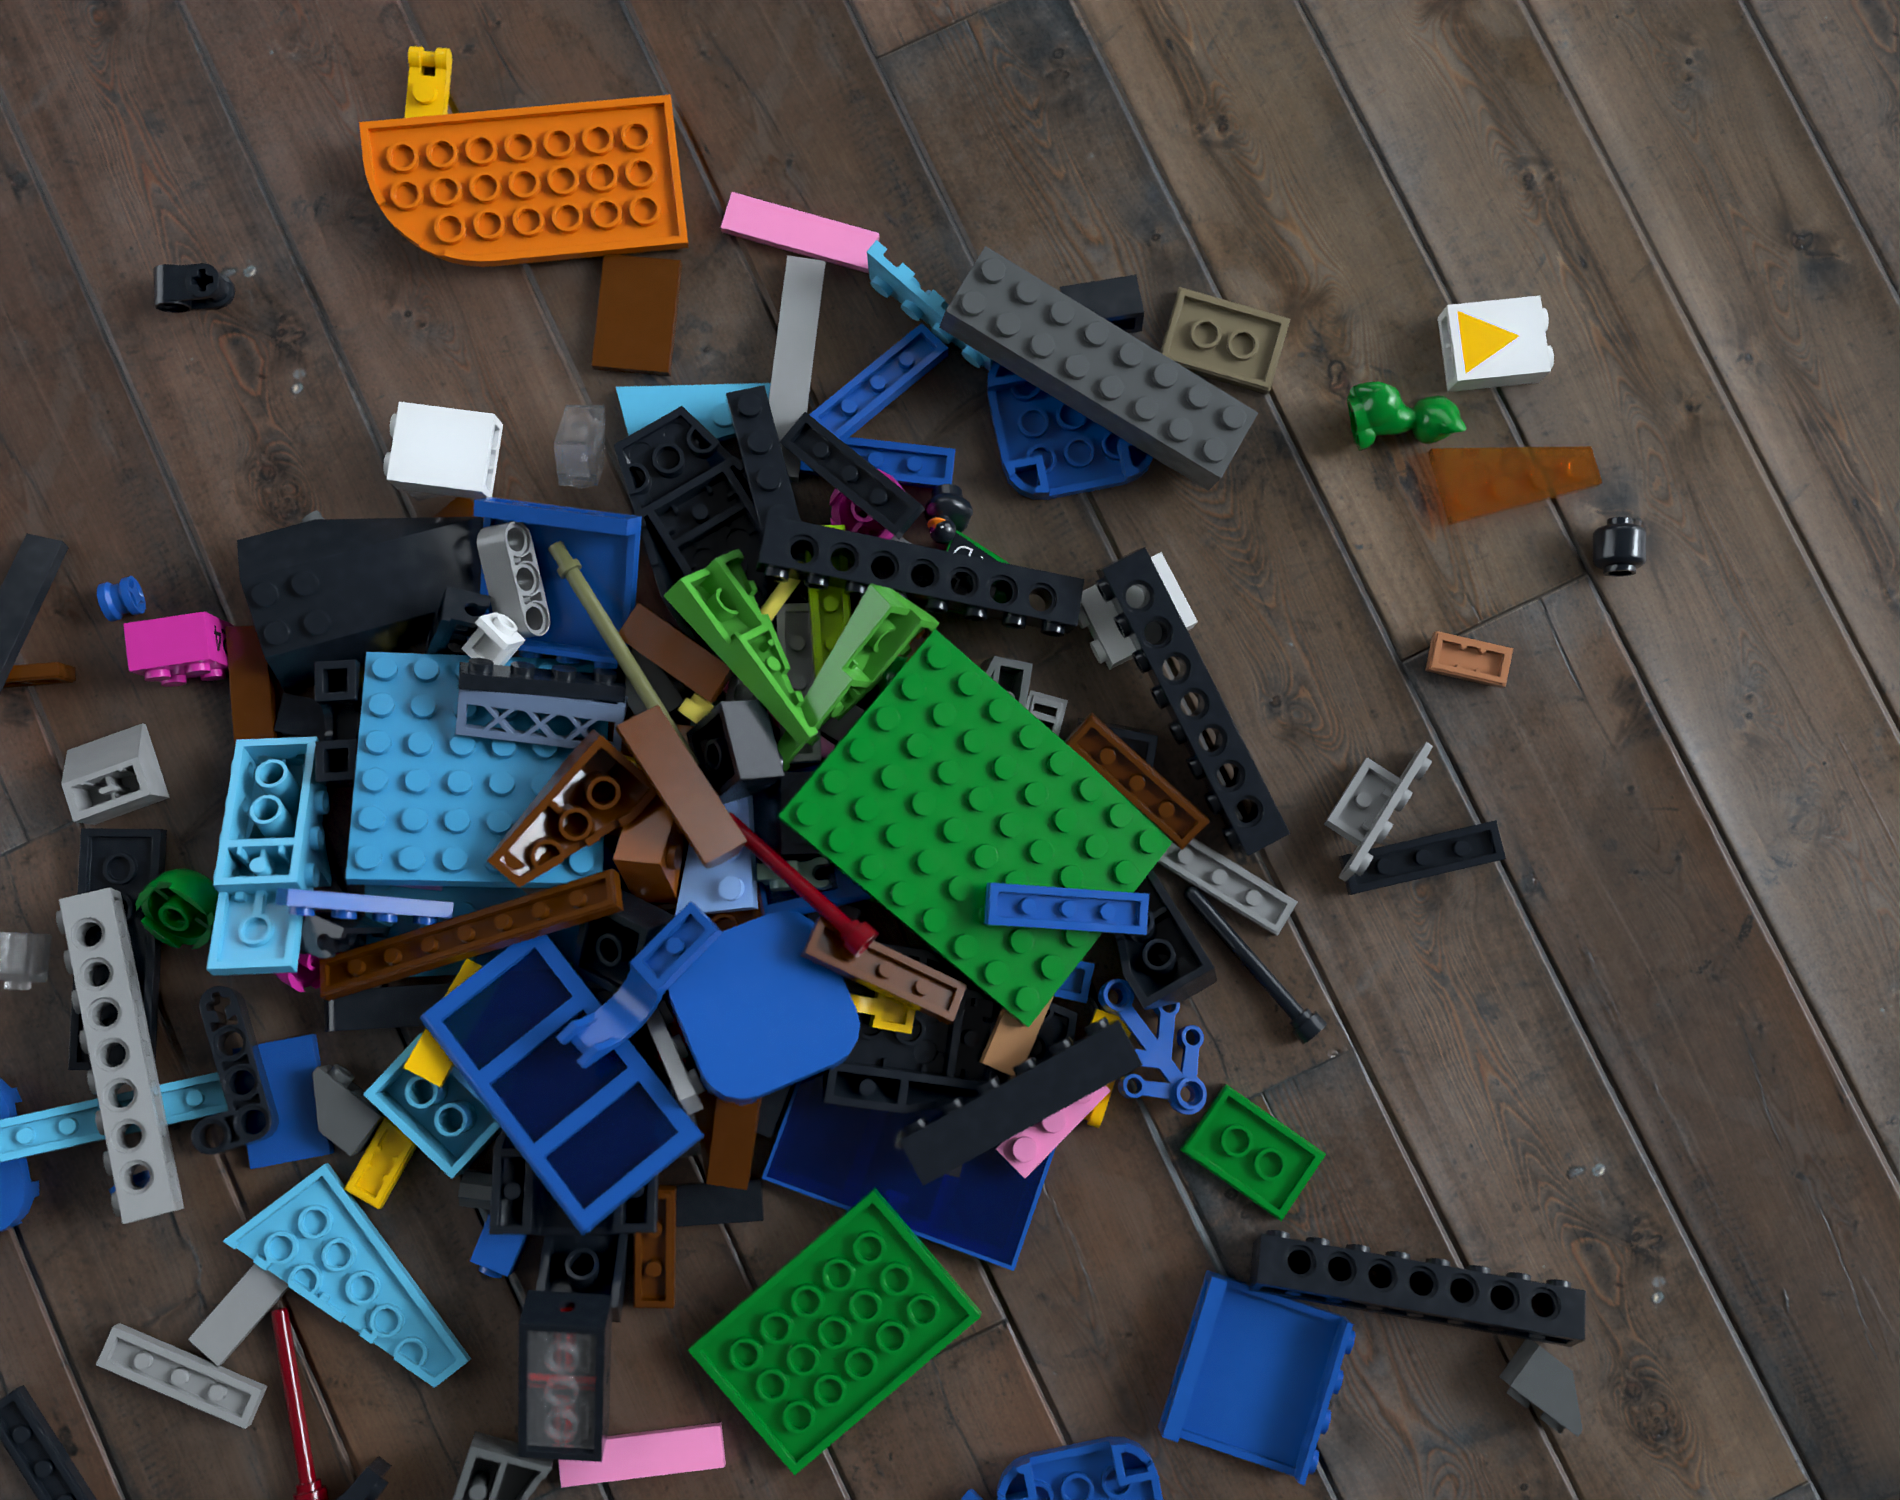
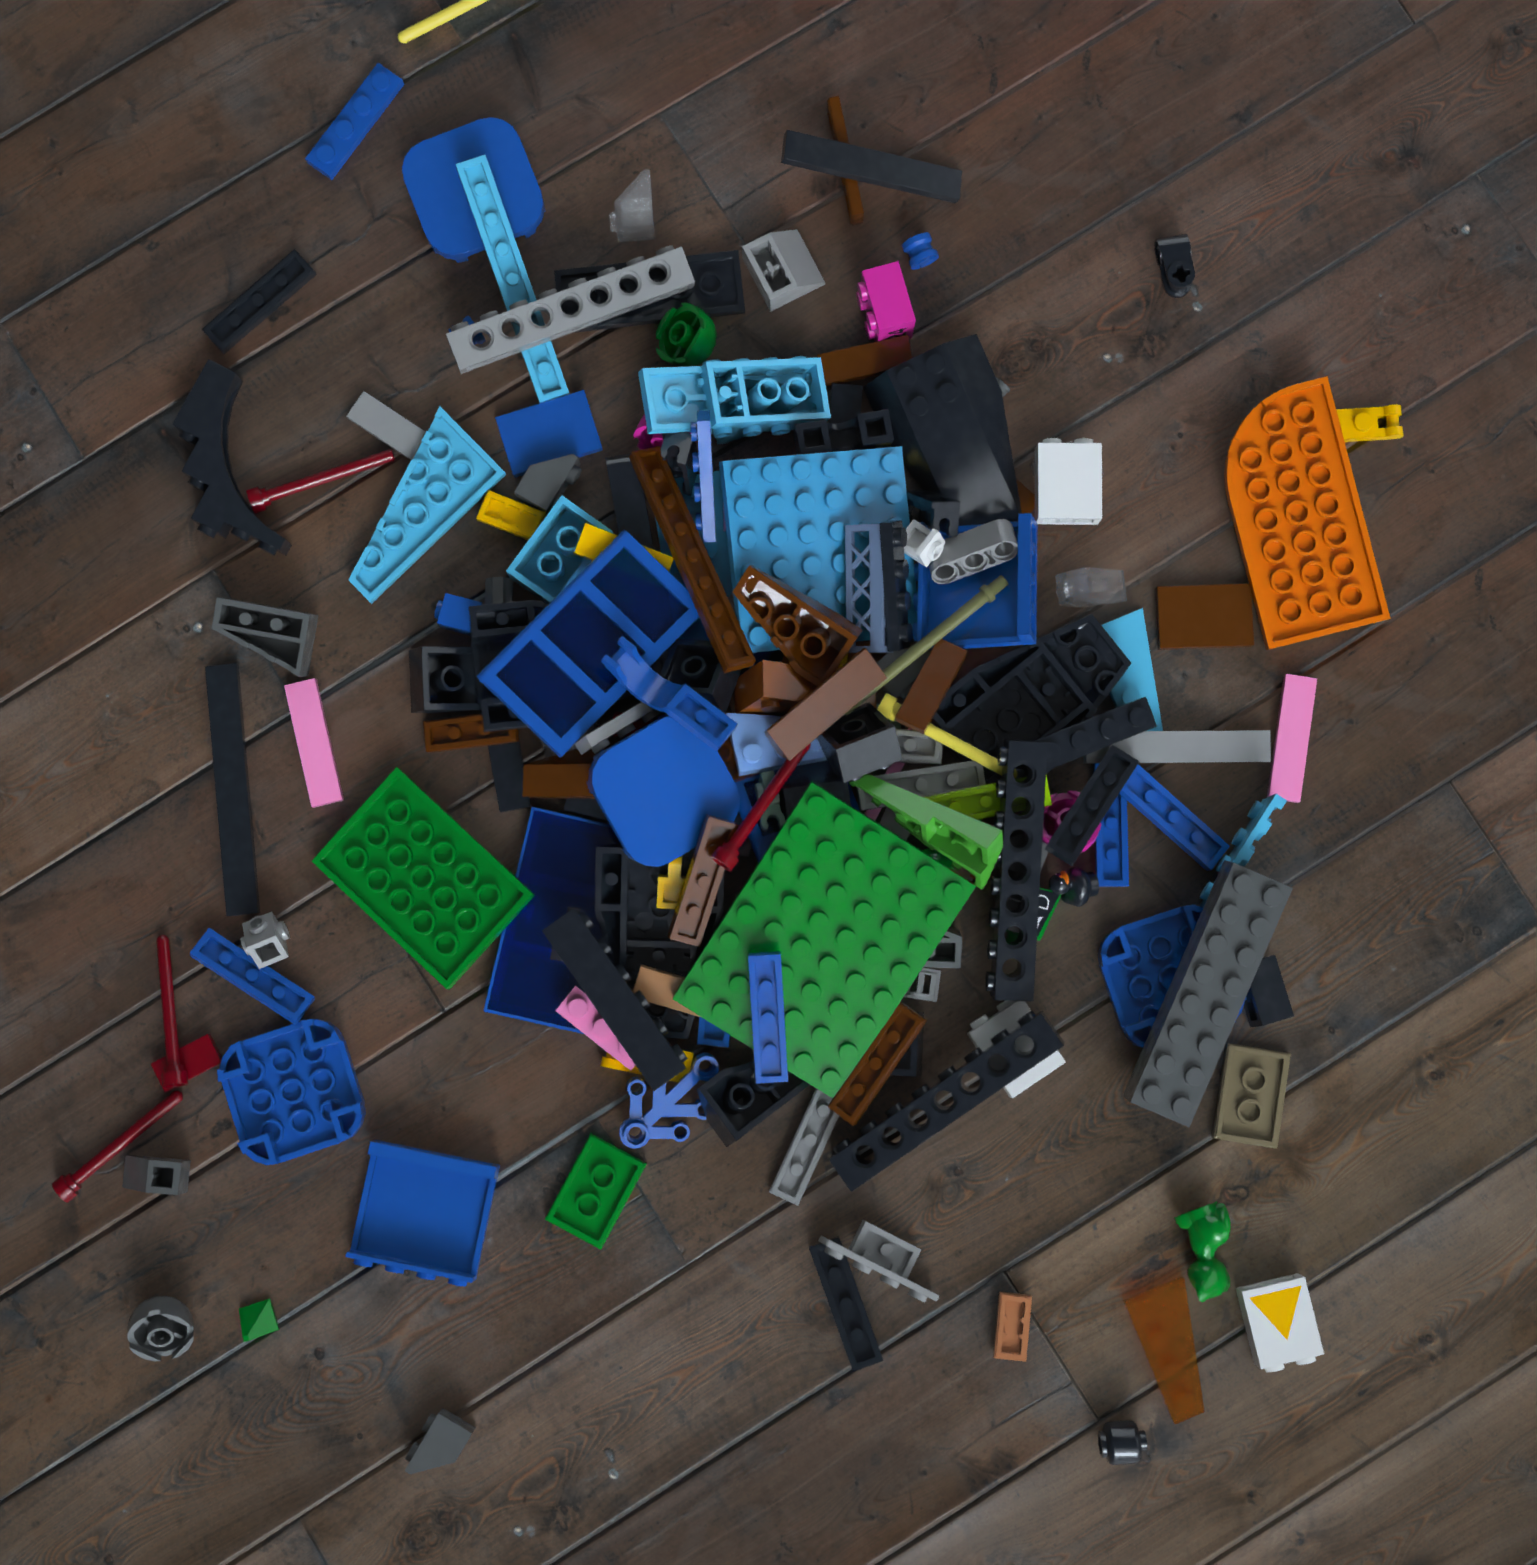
camera: 85 degrees right, 0 degrees up
light grey plate [96,1323,268,1429] -> none
black beam [191,986,279,1155] -> none
brick [518,1290,613,1462] -> none
bright green wedge [664,548,818,745] -> none
black piece [1184,886,1327,1044] -> none
black brick [1249,1230,1586,1347] -> none

